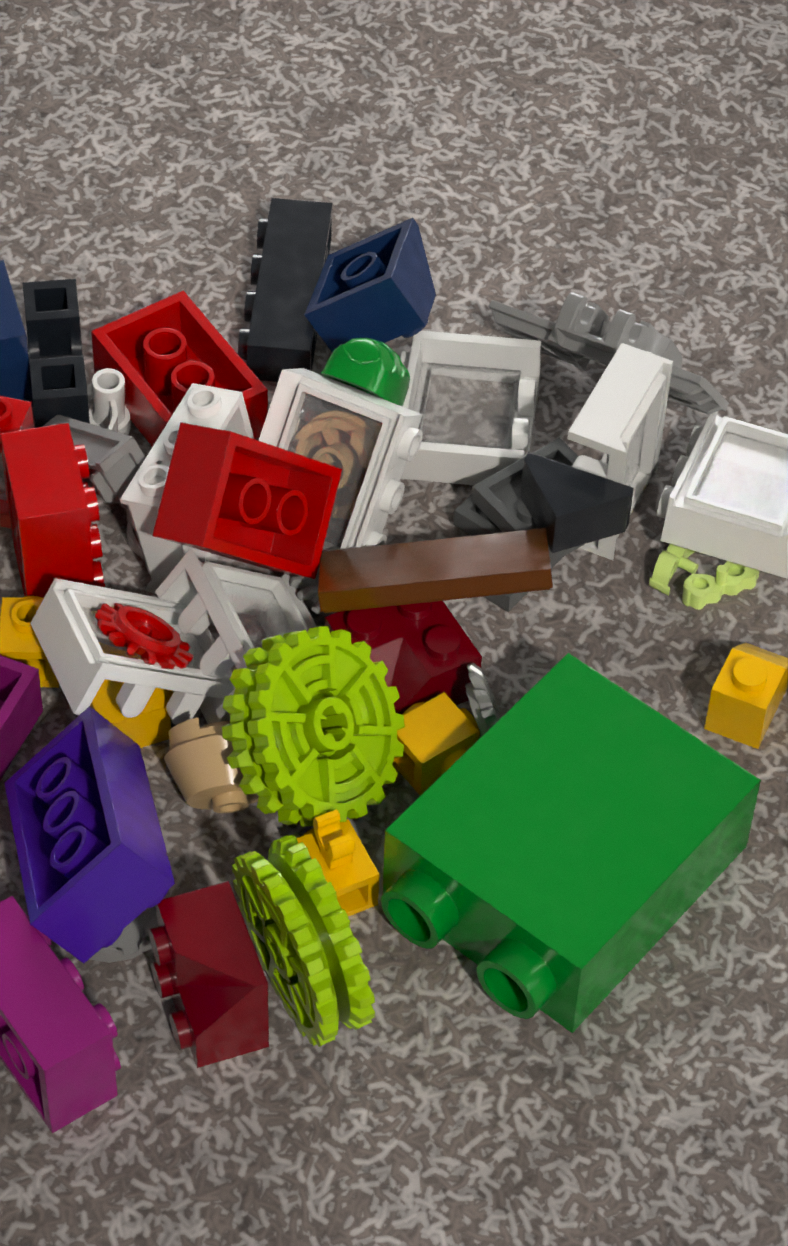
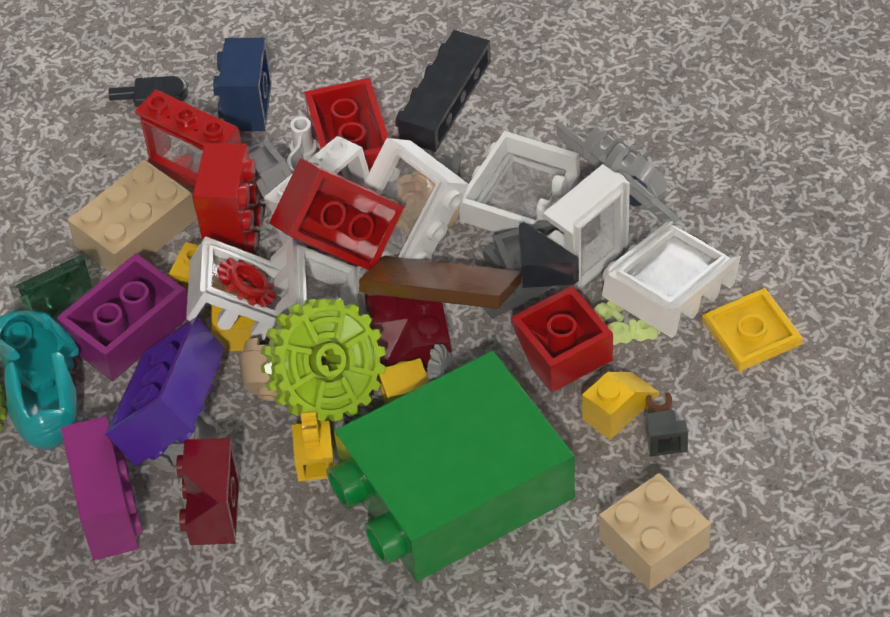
camera: 25 degrees right, 0 degrees up
black arch [23,279,90,428] -> none
lime piece [232,835,375,1047] -> none
dark blue slope [304,217,436,352] -> none
green piece [320,338,410,407] -> none
none -> red slope [510,286,613,393]

